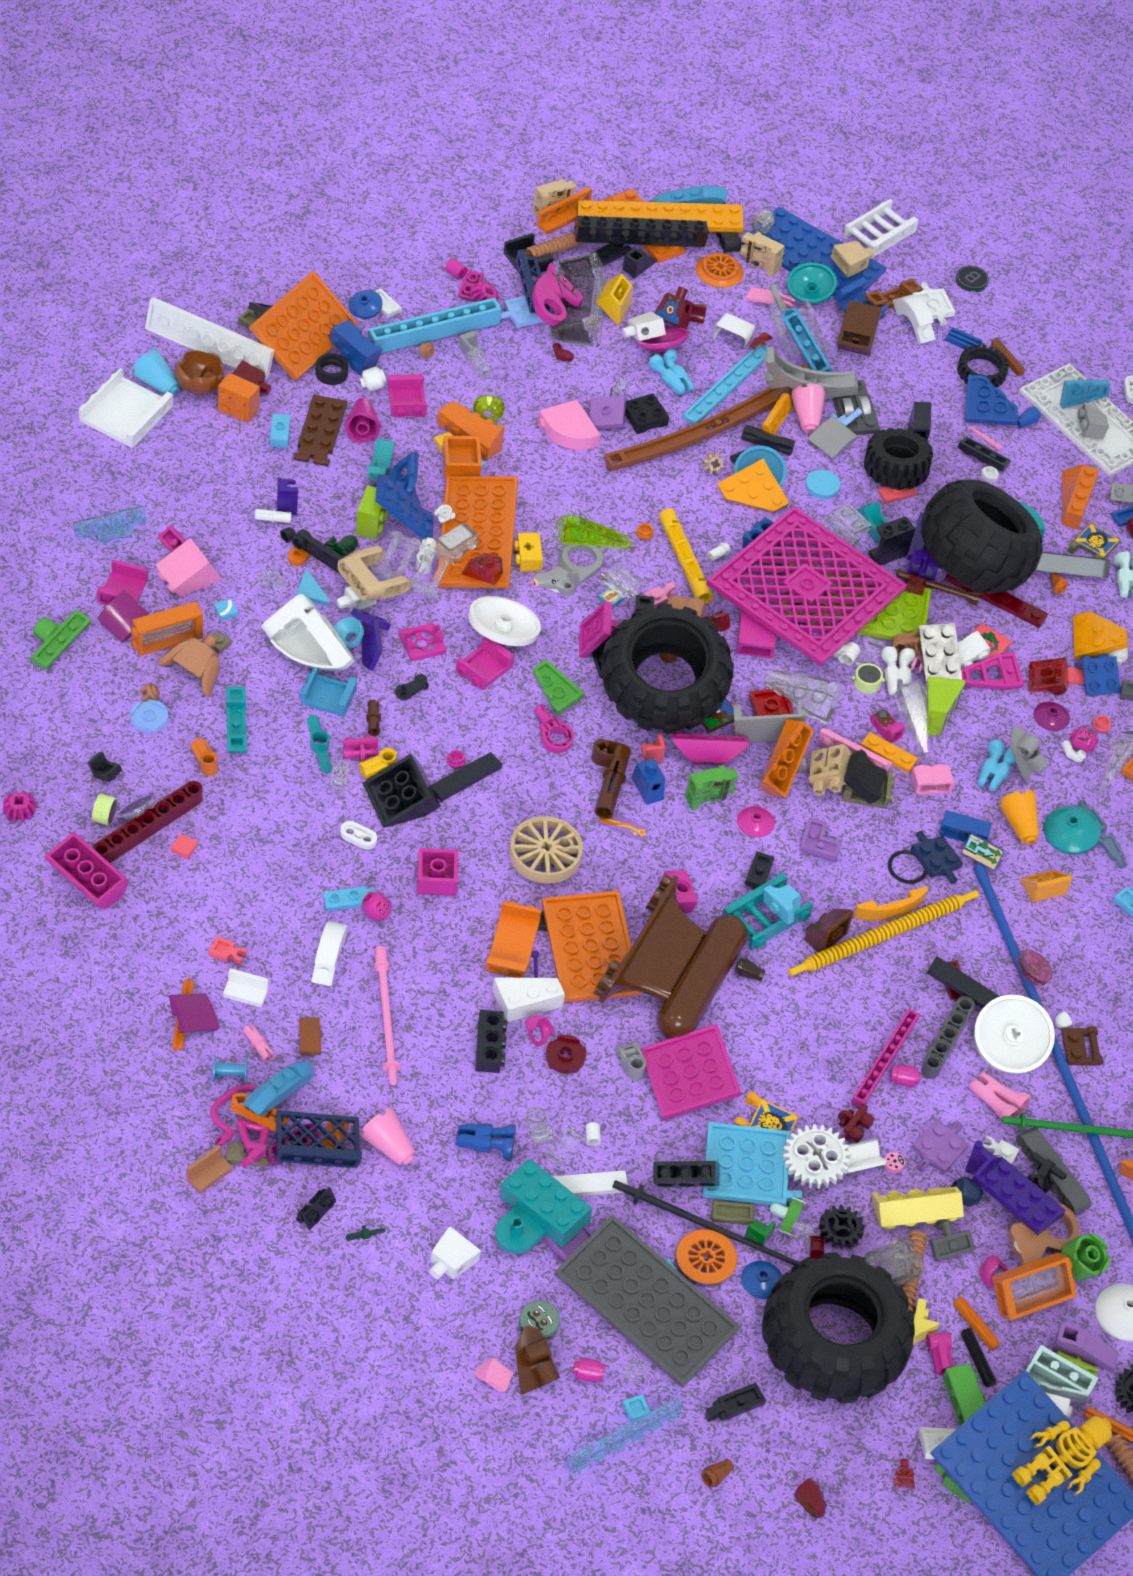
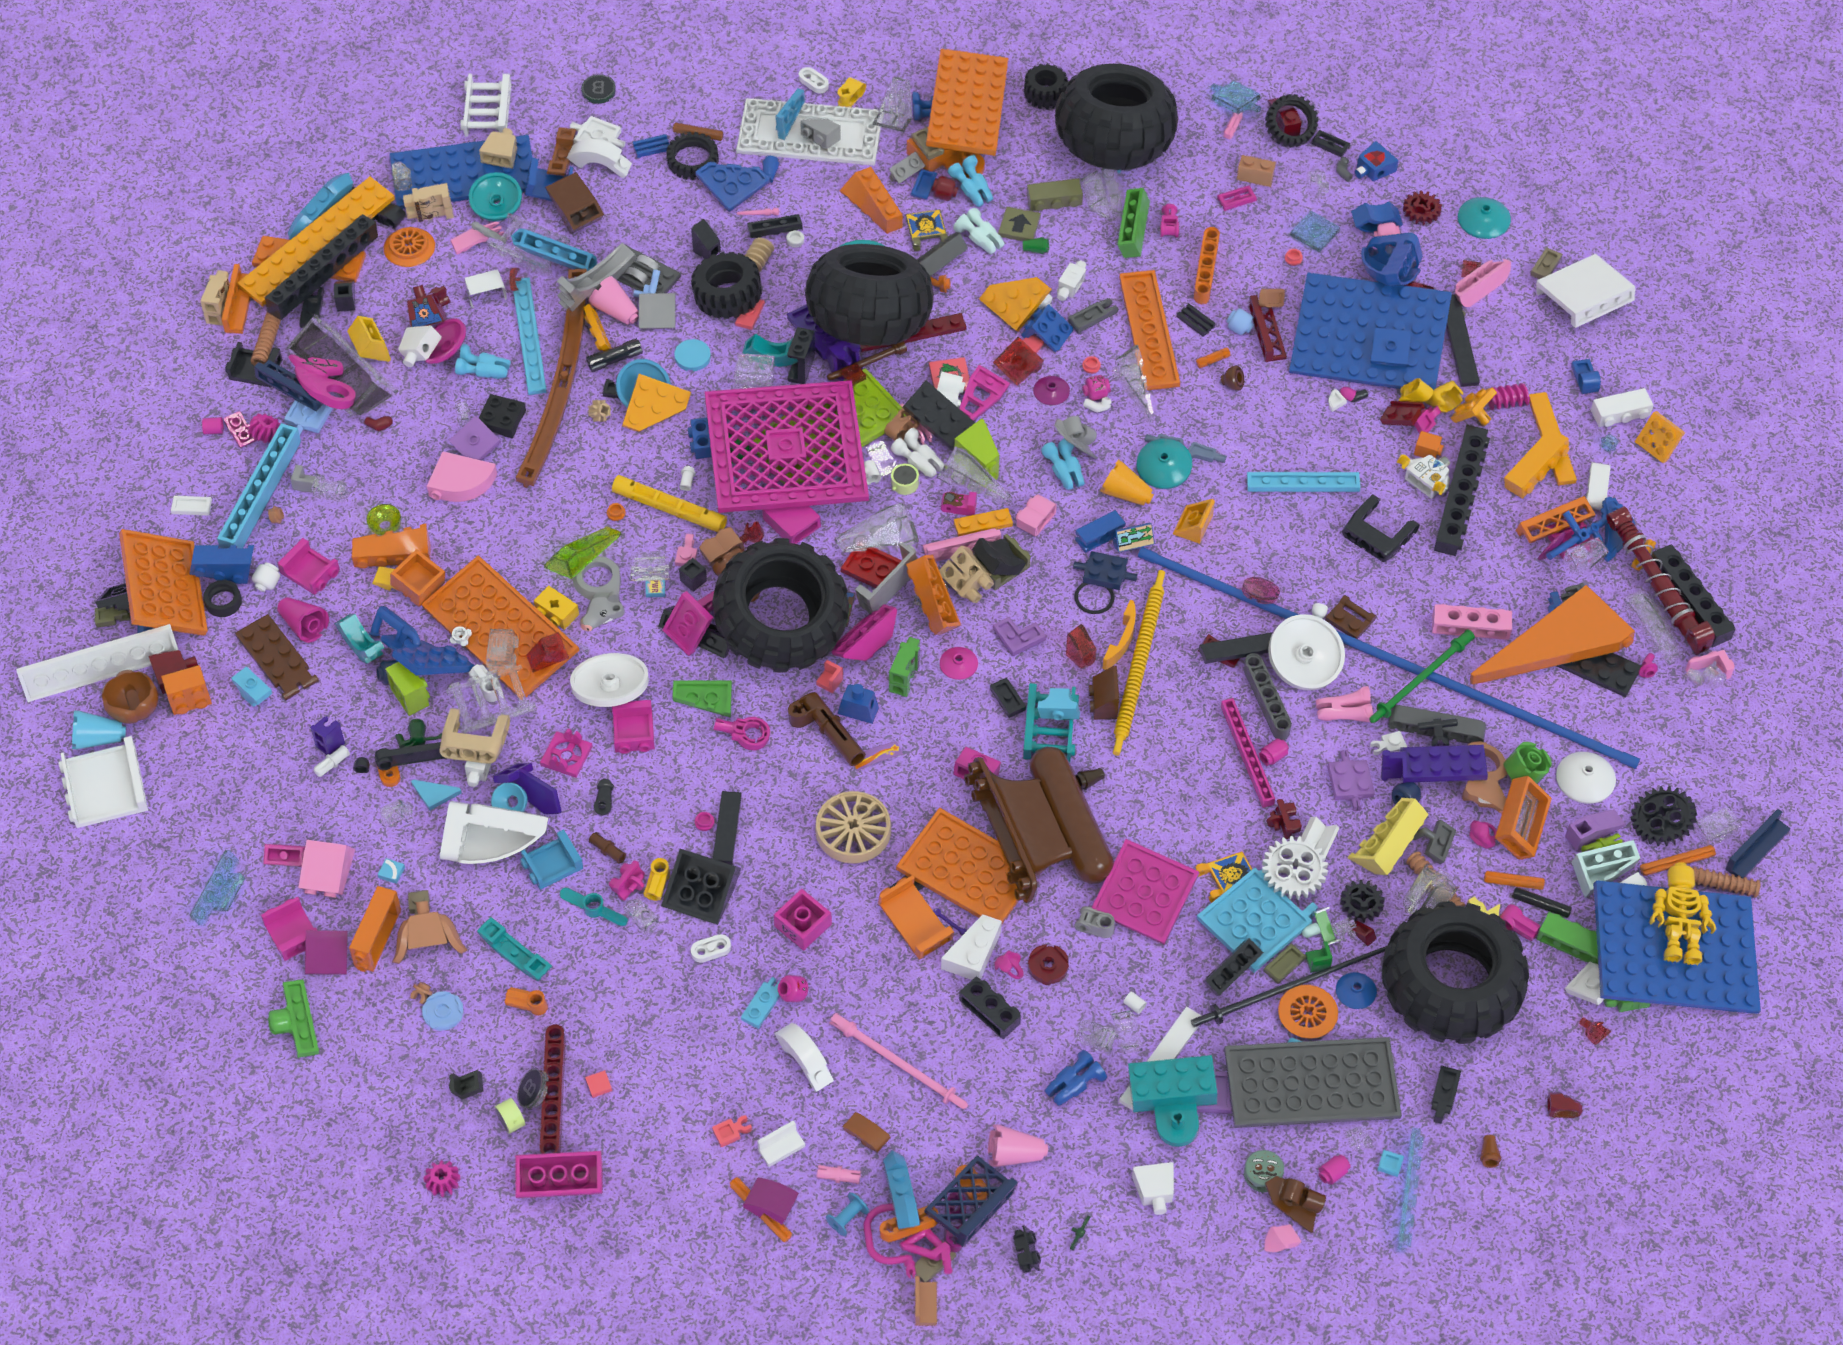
camera: 40 degrees left, 5 degrees up
blue dish [349,290,383,319] -> none
bright pink tile [884,1152,905,1174] -> none
none -> tan piece [745,238,774,272]
none -> clear red slope [1066,624,1096,669]

